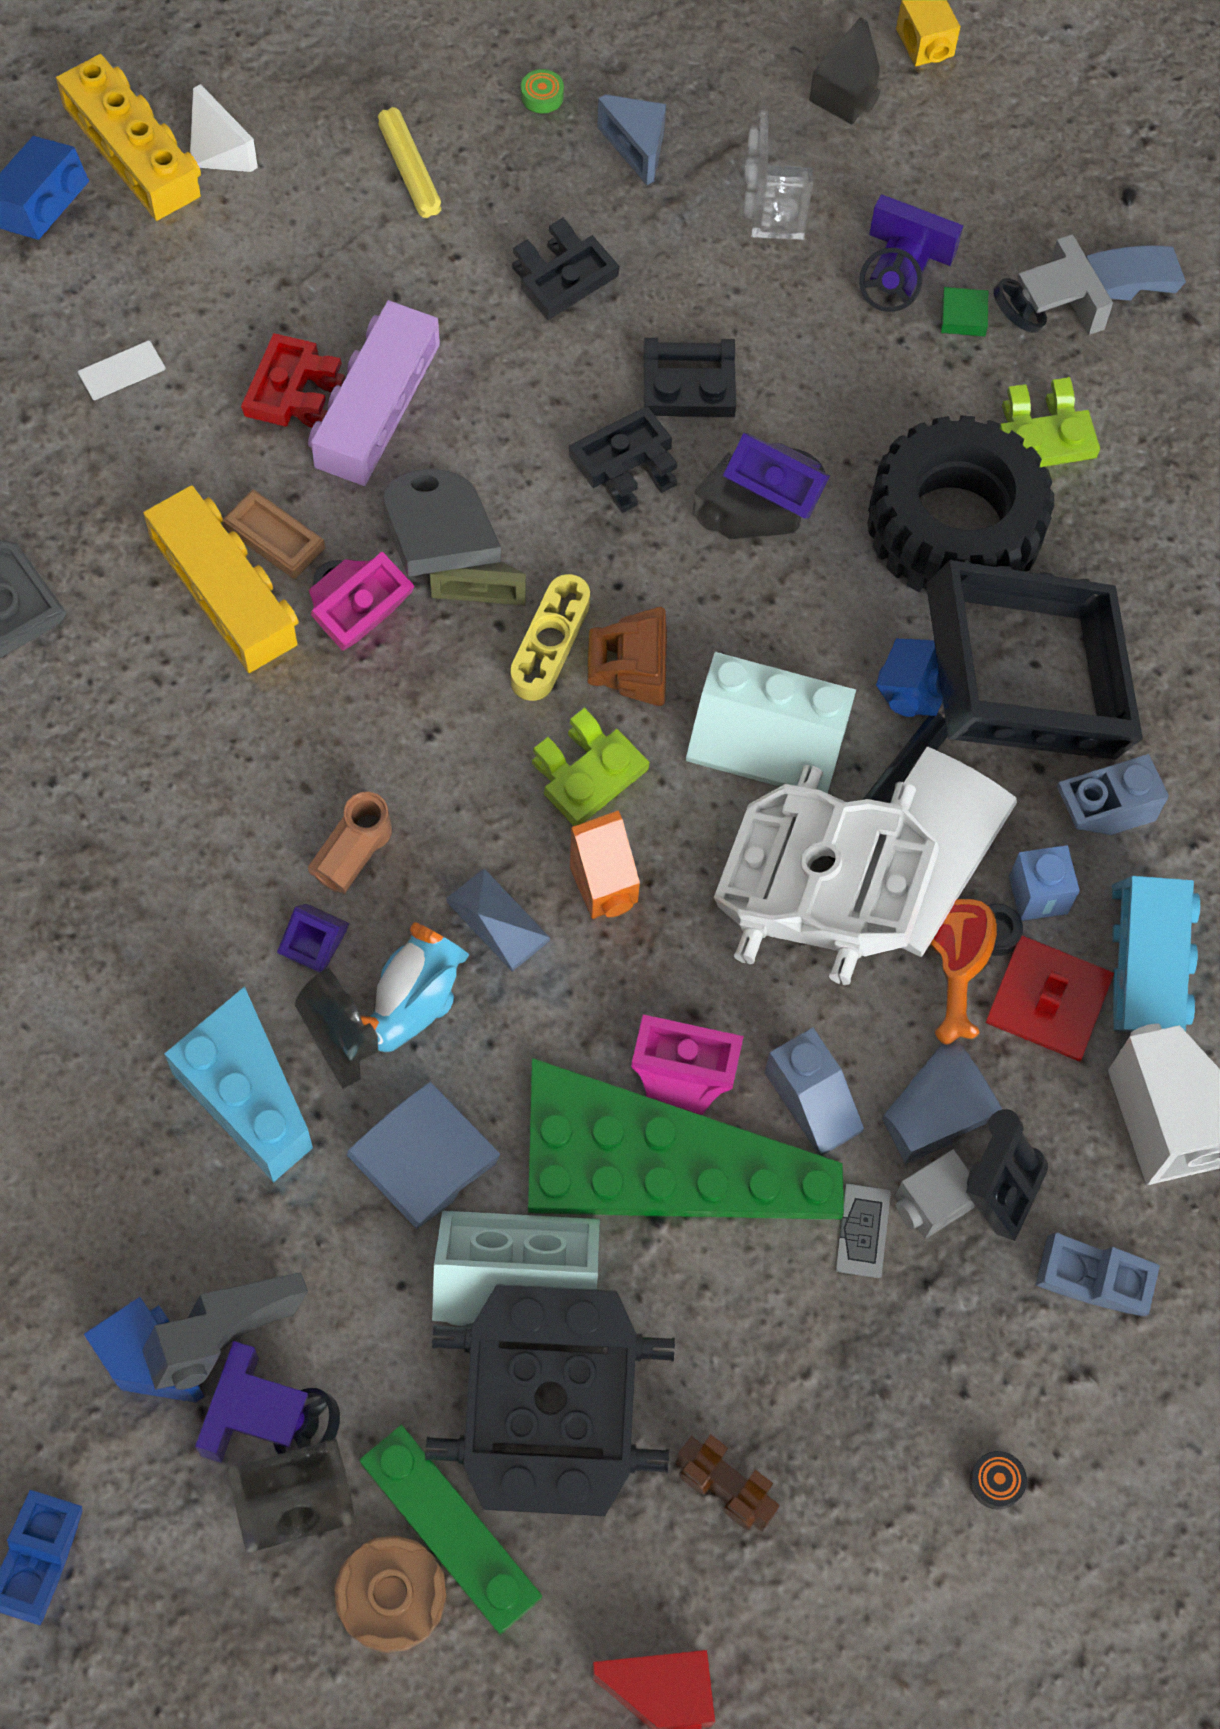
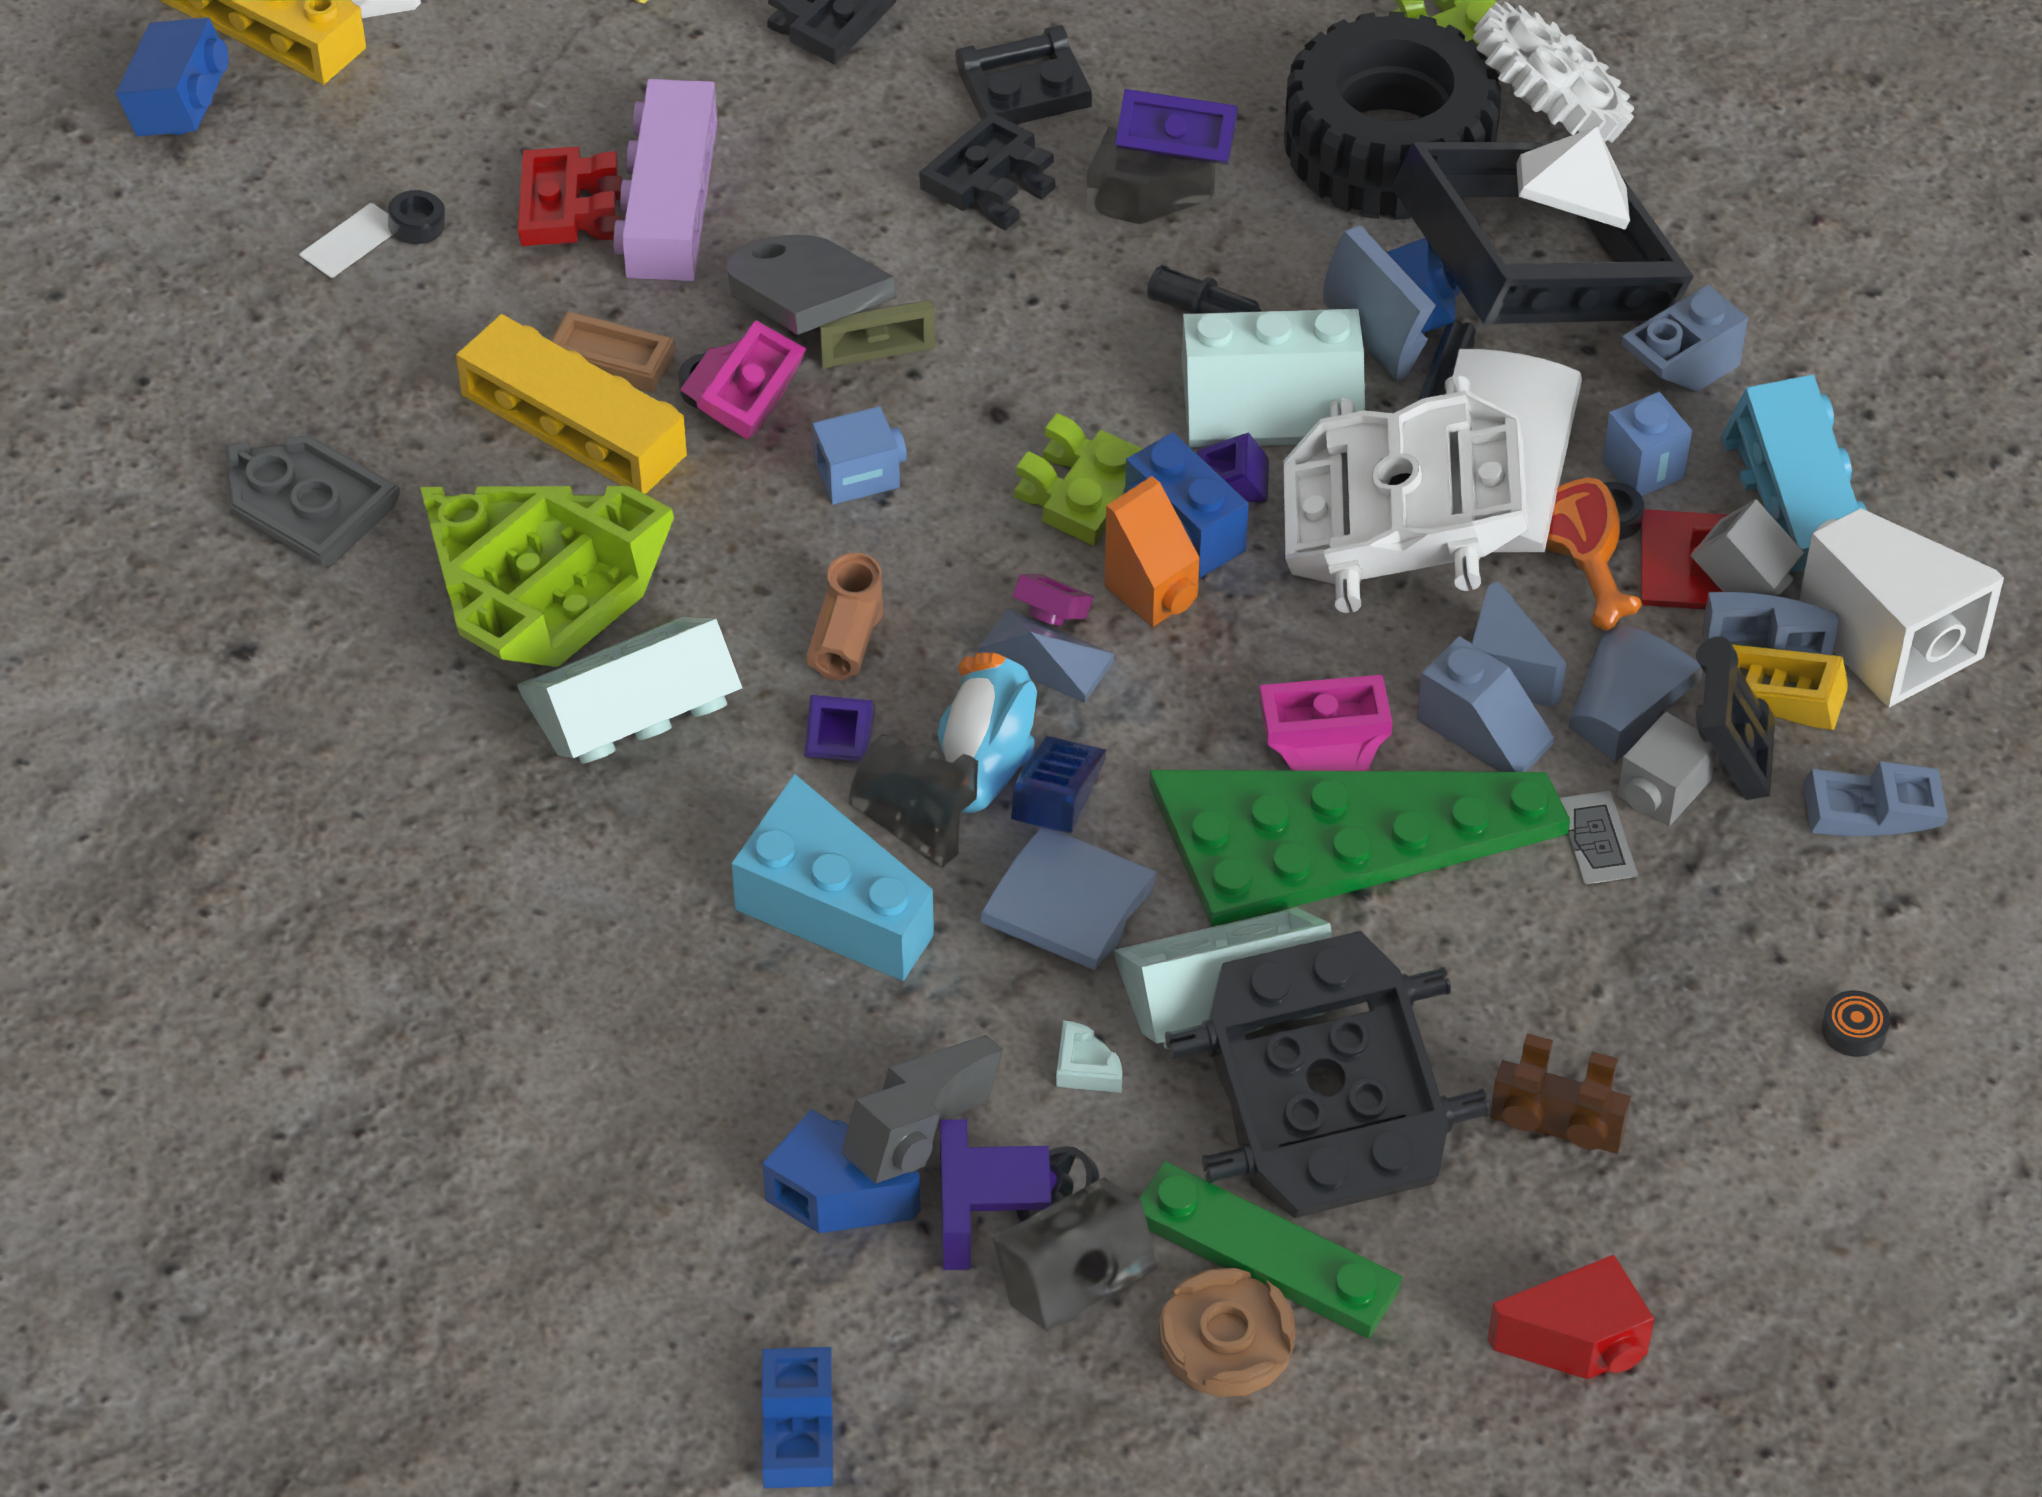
camera: 15 degrees left, 15 degrees down
light yellow beam [511,574,590,701] -> none
dark orange piece [587,607,667,706] -> none
none -> black tile [388,190,445,244]
none -> lime wedge [420,486,674,667]
none -> light aqua slope [517,617,742,764]
none -> medium blue brick [812,406,907,505]
none -> clear blue slope [1011,736,1106,833]
none -> magenta plate [1012,574,1094,626]
none -> light aqua tile [1056,1020,1122,1093]
none -> blue brick [1123,432,1249,578]
none -> black axle [1147,264,1262,314]
none -> dark purple slope [1197,432,1269,502]
none -> sand blue slope [1323,225,1436,382]
none -> sand blue slope [1472,581,1567,707]
none -> white gear [1473,2,1634,143]
none -> white slope [1516,126,1630,229]
none -> light grey brick [1690,499,1804,596]
none -> sand blue slope [1702,592,1839,655]
none -> yellow slope [1732,644,1848,730]

